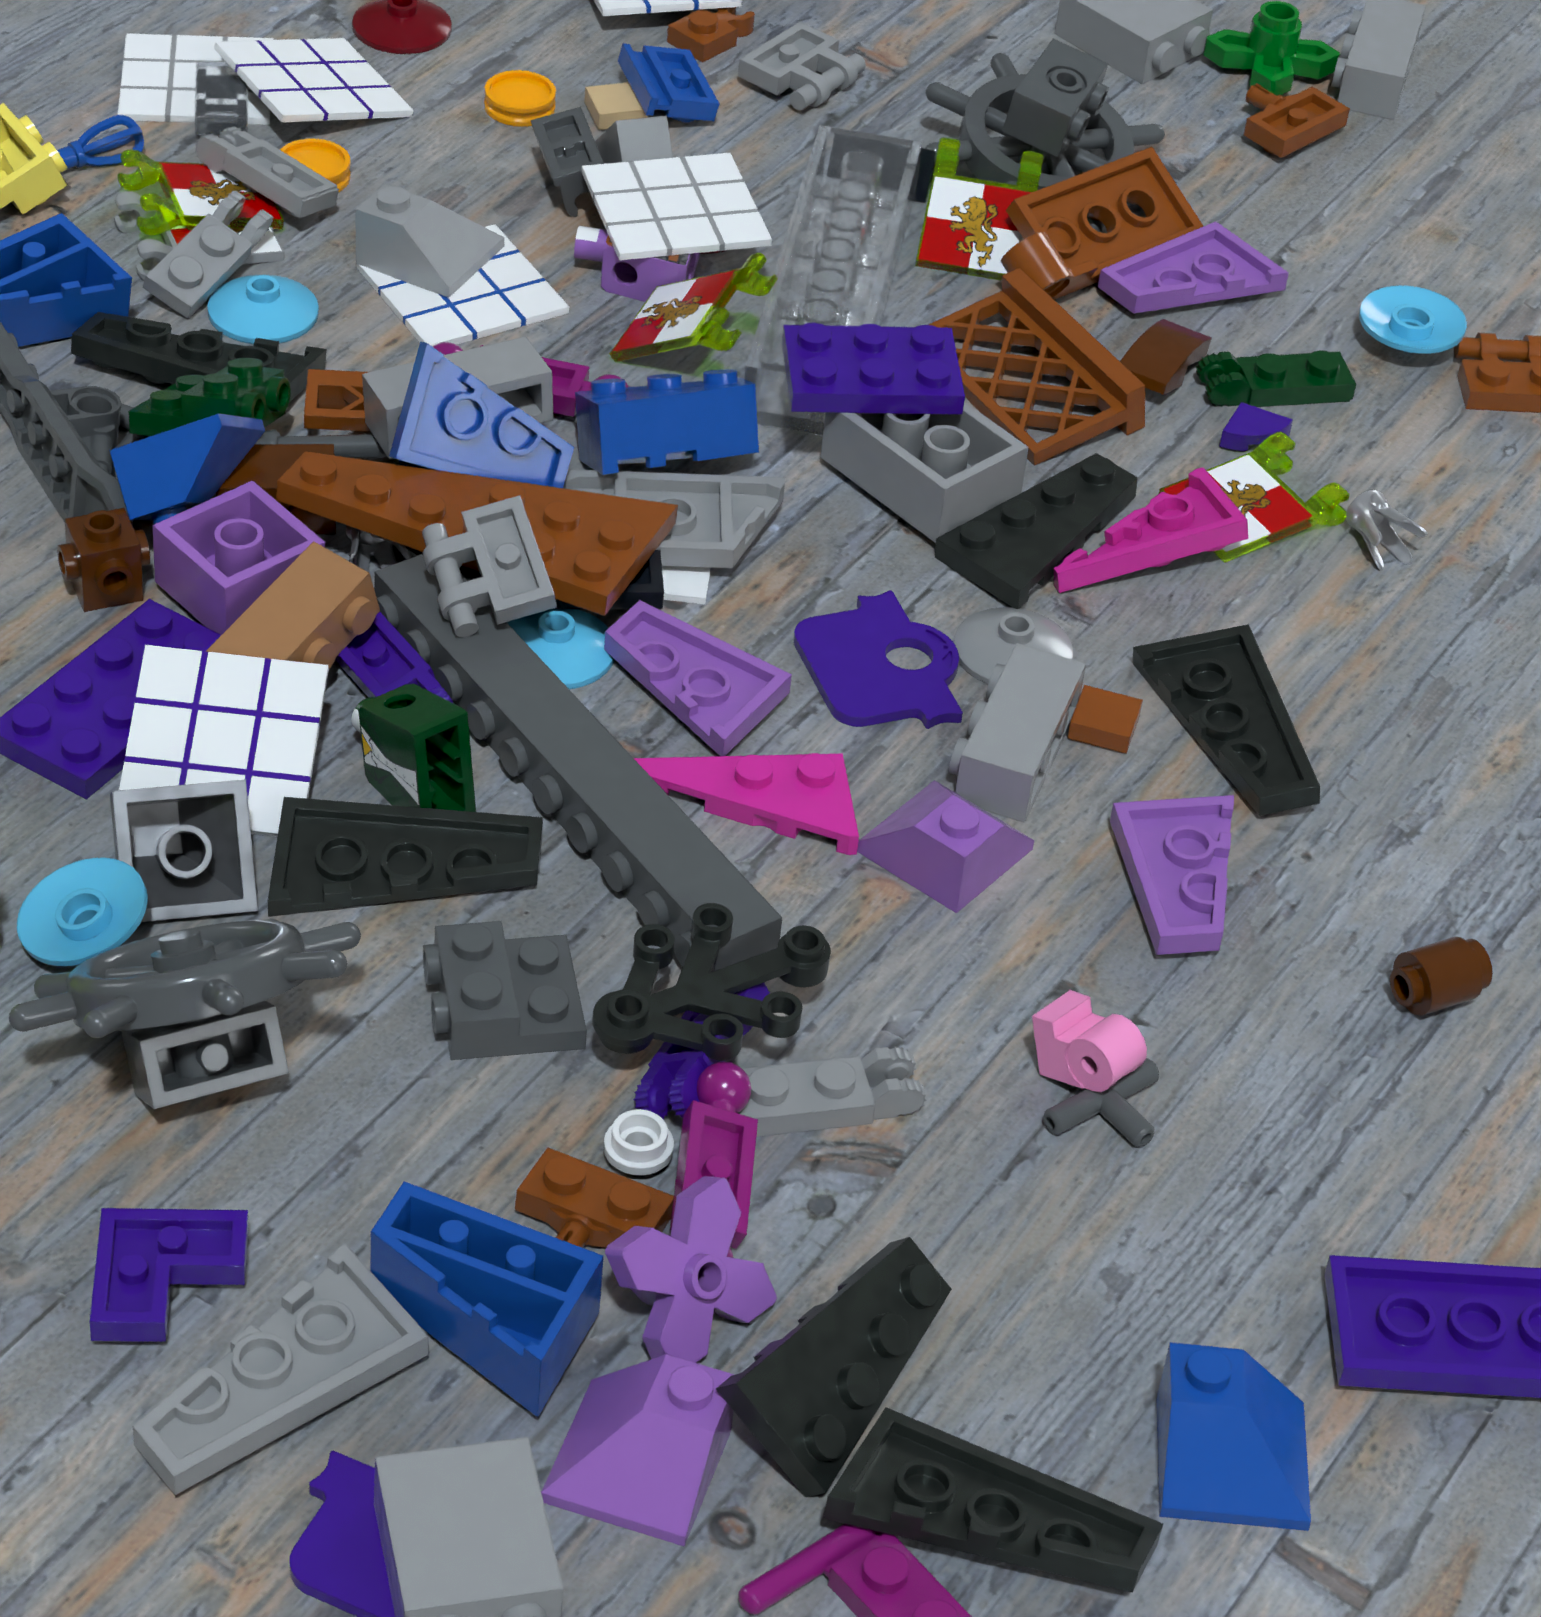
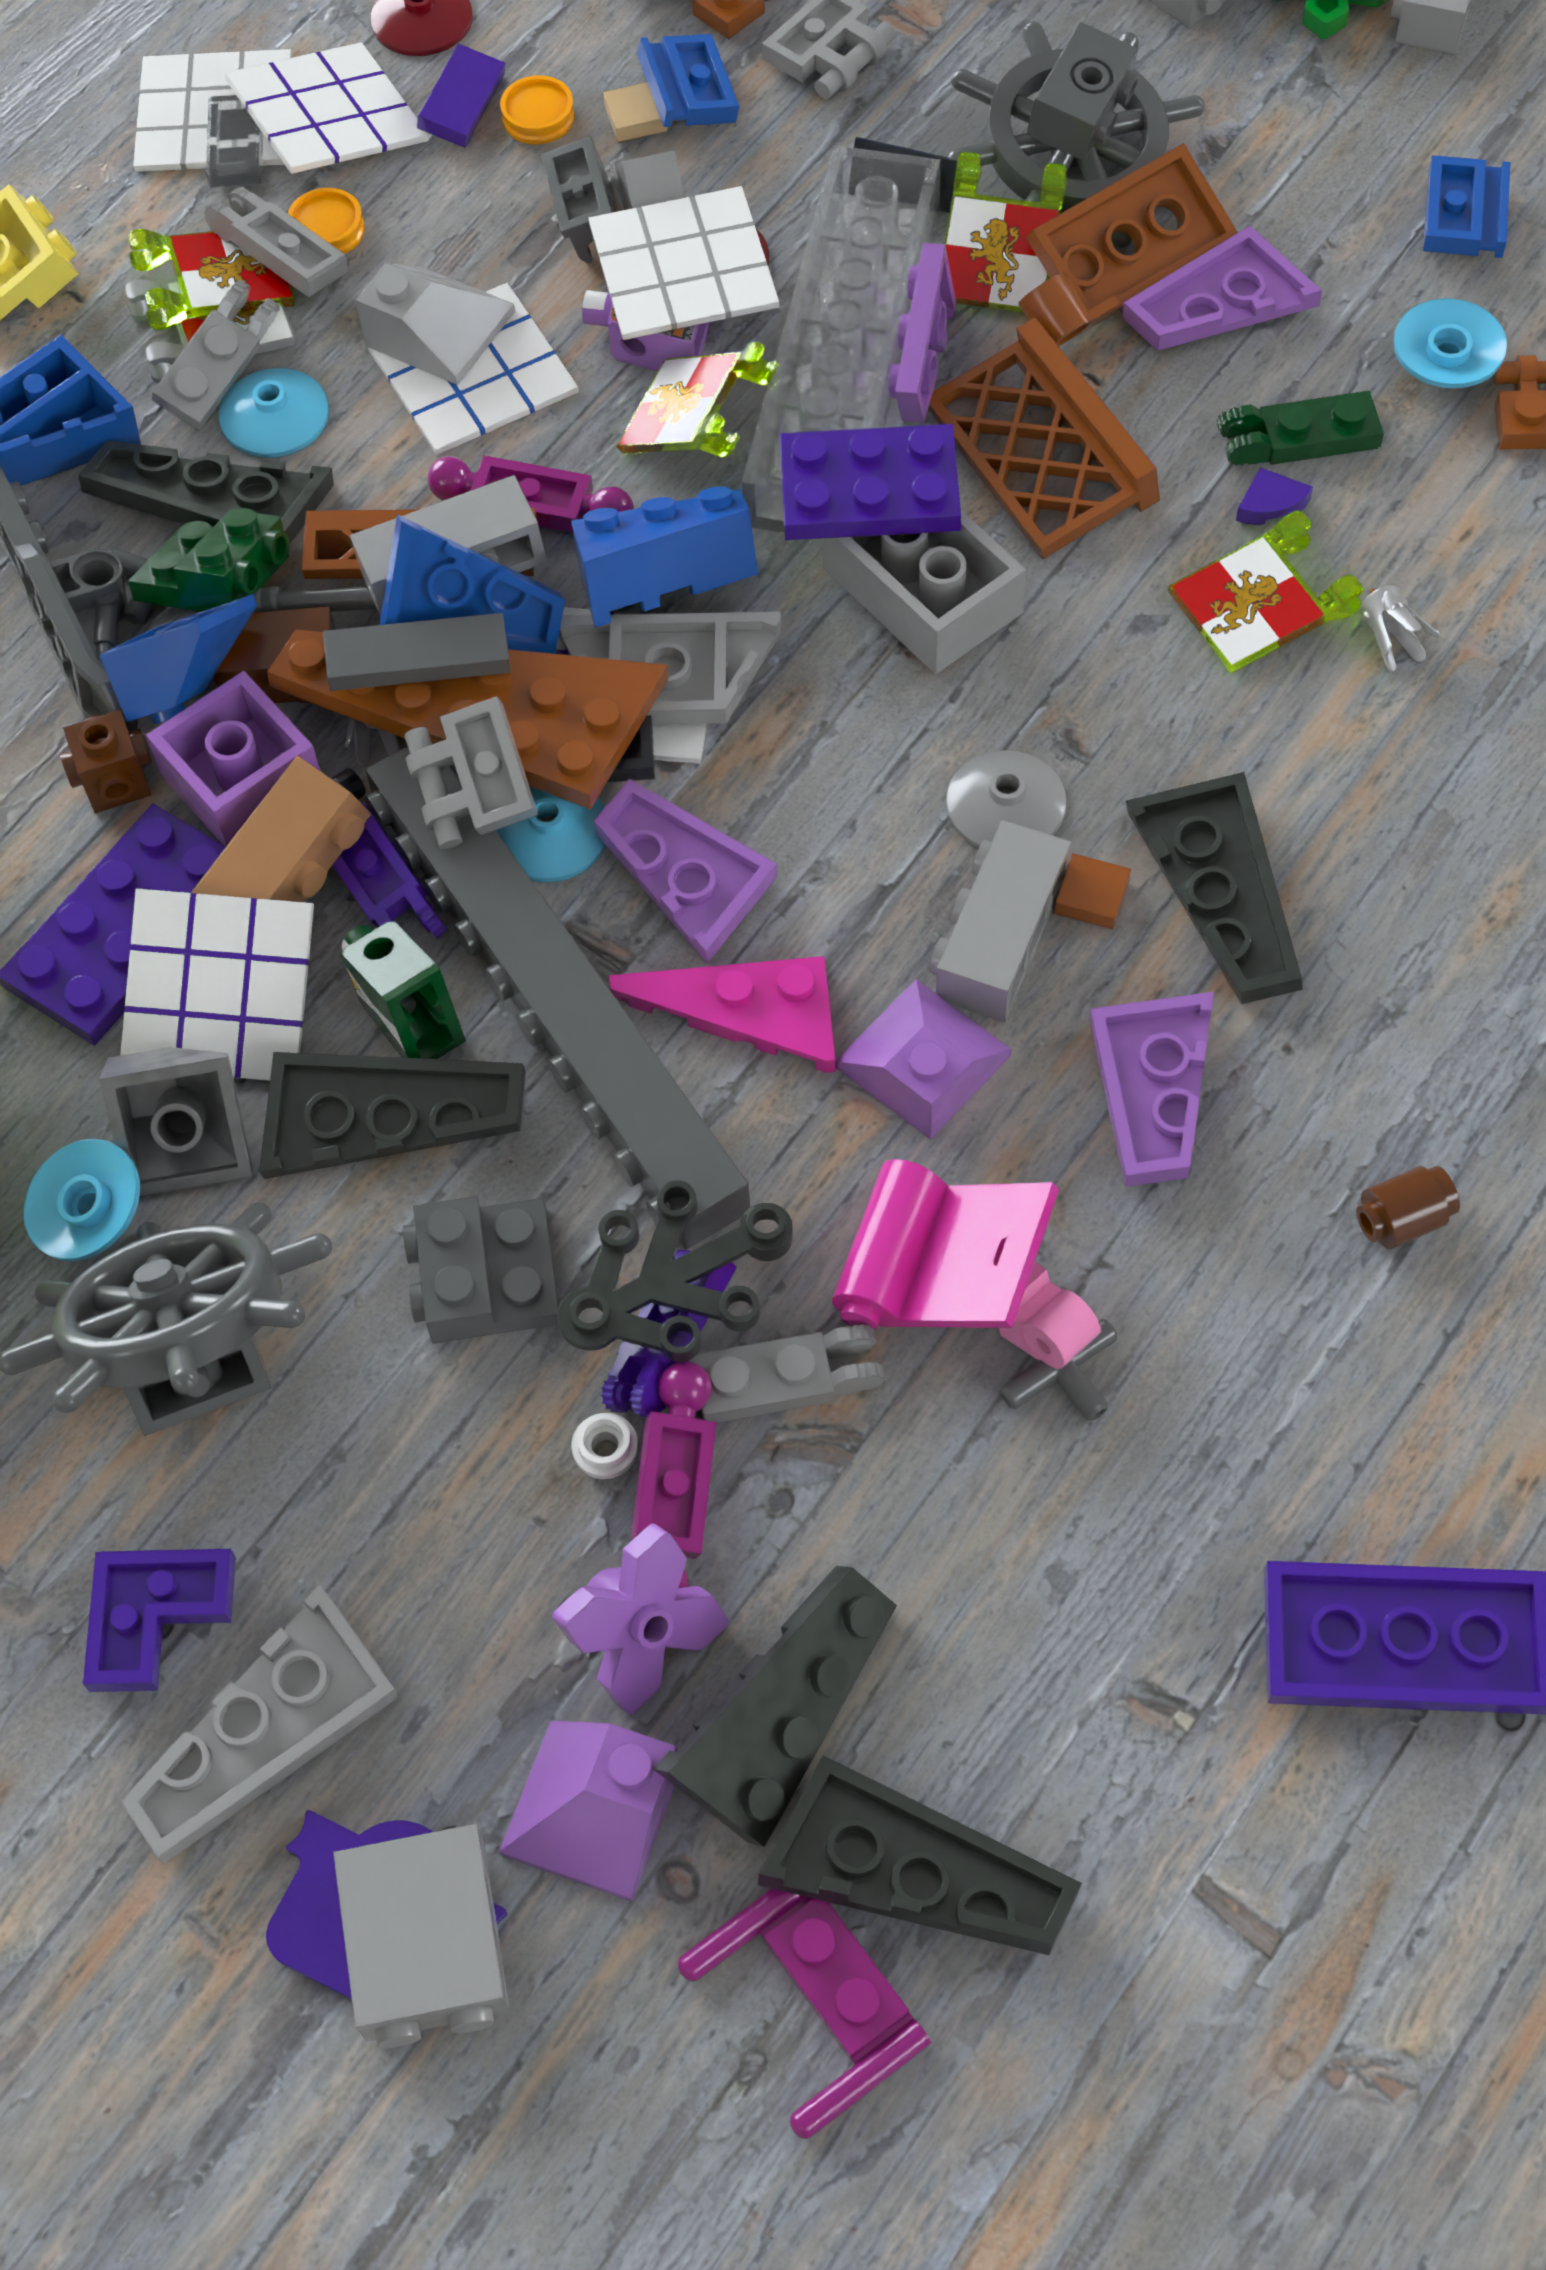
camera: 10 degrees right, 20 degrees up
blue piece [57,115,144,170] -> none
blue wedge [370,1181,604,1417] -> none
dark orange plate [515,1147,674,1248] -> none
dark purple piece [793,590,963,729] -> none
pearl dark grey wing [935,453,1138,609] -> none
dark pink wing [1053,467,1248,593] -> none
reddish brown slope [1120,319,1212,395] -> none
blue slope [1156,1342,1311,1531] -> none
dark orange plate [1244,83,1350,158] -> none
none -> dark grey tile [323,613,510,691]
none -> dark purple tile [417,43,506,148]
none -> dark pink door [832,1159,1059,1331]
none -> medium lavender wing [889,243,957,423]
none -> blue plate [1423,155,1511,258]

